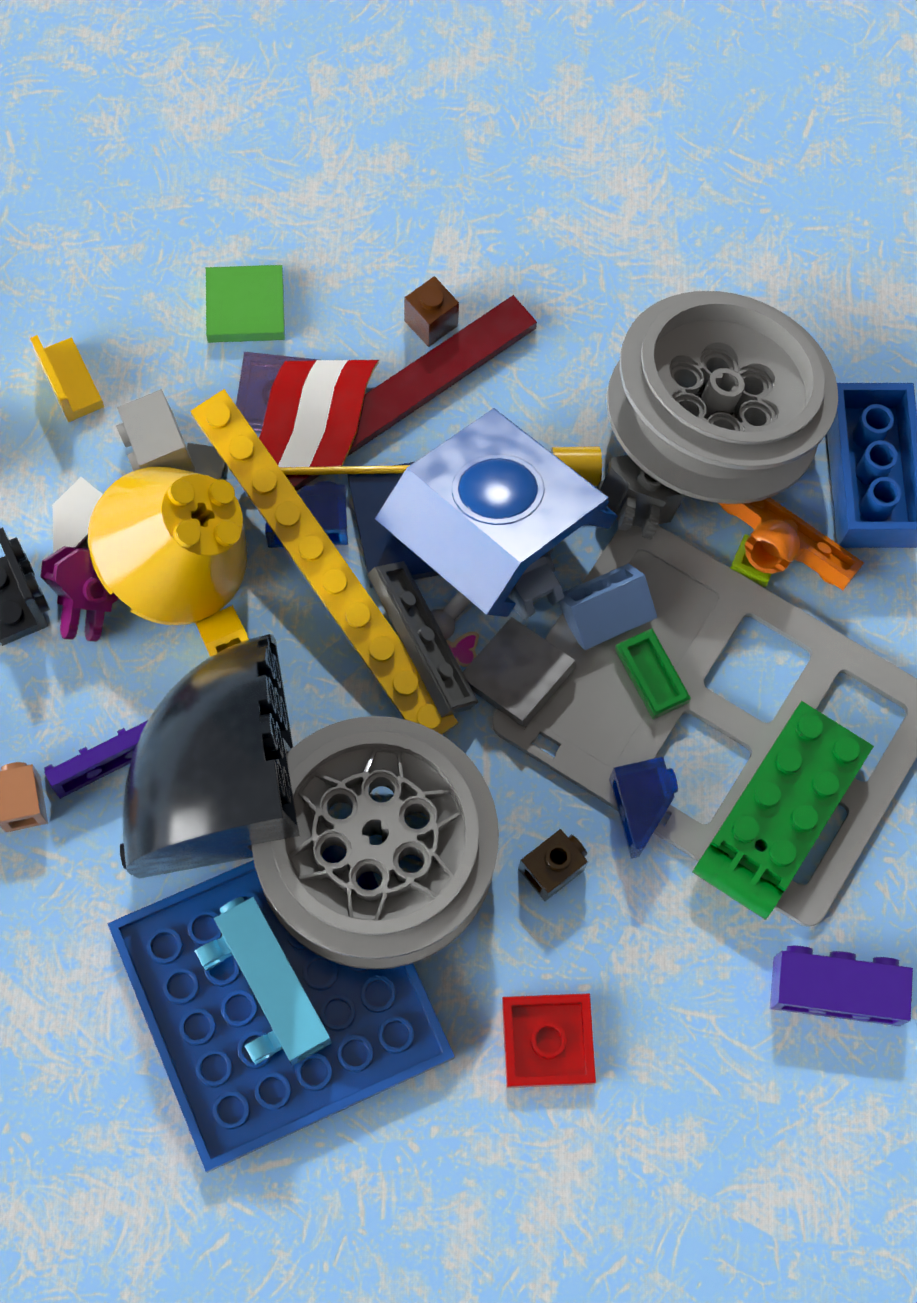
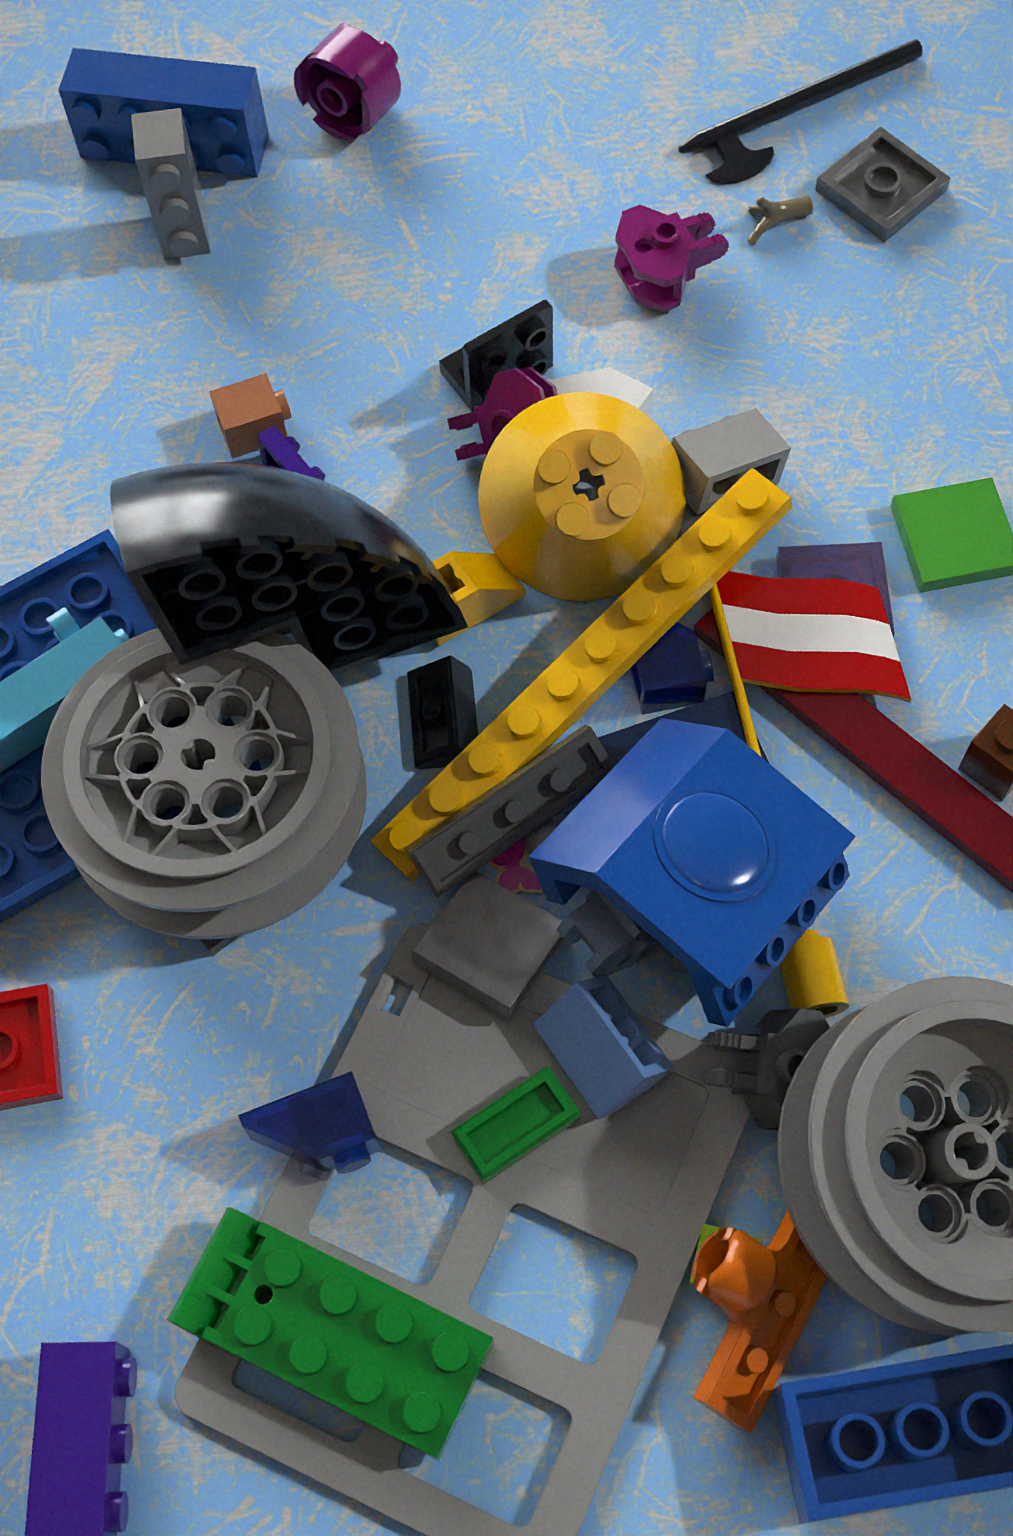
camera: 90 degrees right, 5 degrees down
yellow panel [30,335,104,422] -> none
dark brown brick [518,829,588,902] -> none
none -> black slope [407,655,478,770]

